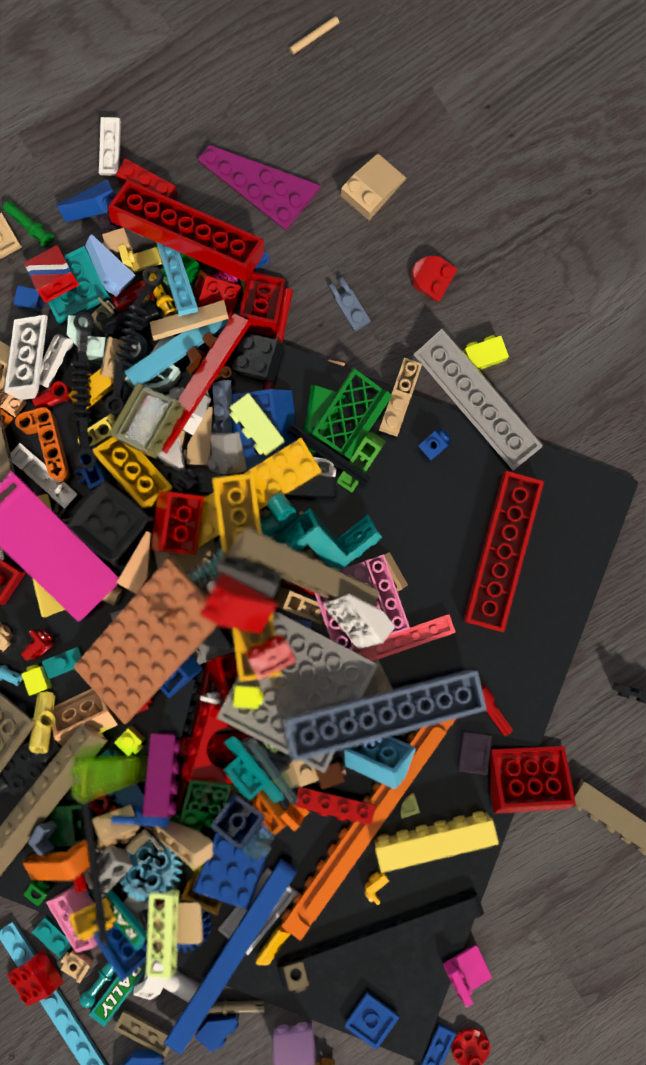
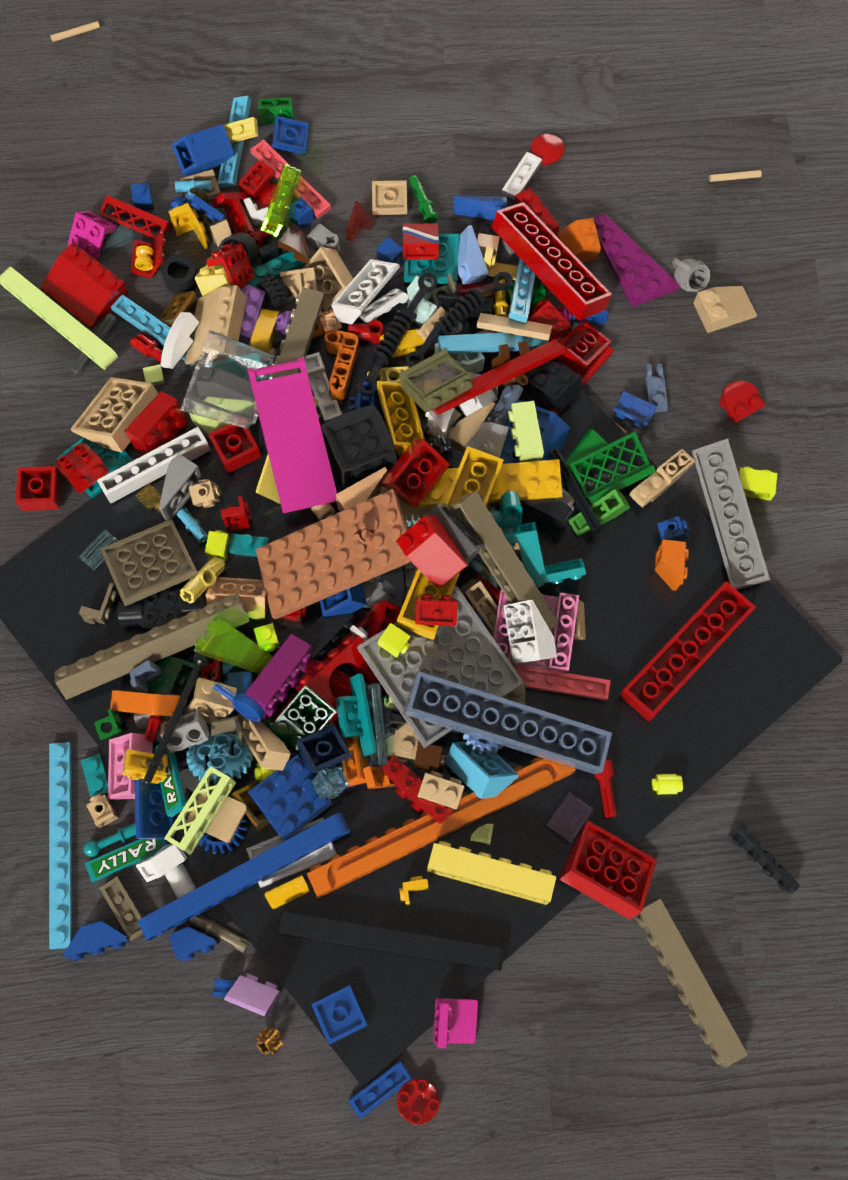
camera: 30 degrees right, 15 degrees down
red bracket [7,949,64,1006] -> none
dark tan bracket [284,962,310,993] -> none
none -> blue wheel [211,978,235,998]
none -> tan bracket [418,771,465,810]
none -> red dish [530,134,565,166]
none -> orange slope [557,218,601,262]
none -> blue bracket [613,391,657,428]
none -> neon yellow brick [652,774,683,795]
none -> orange slope [655,540,689,591]
none -> light grey helmet [671,258,710,292]

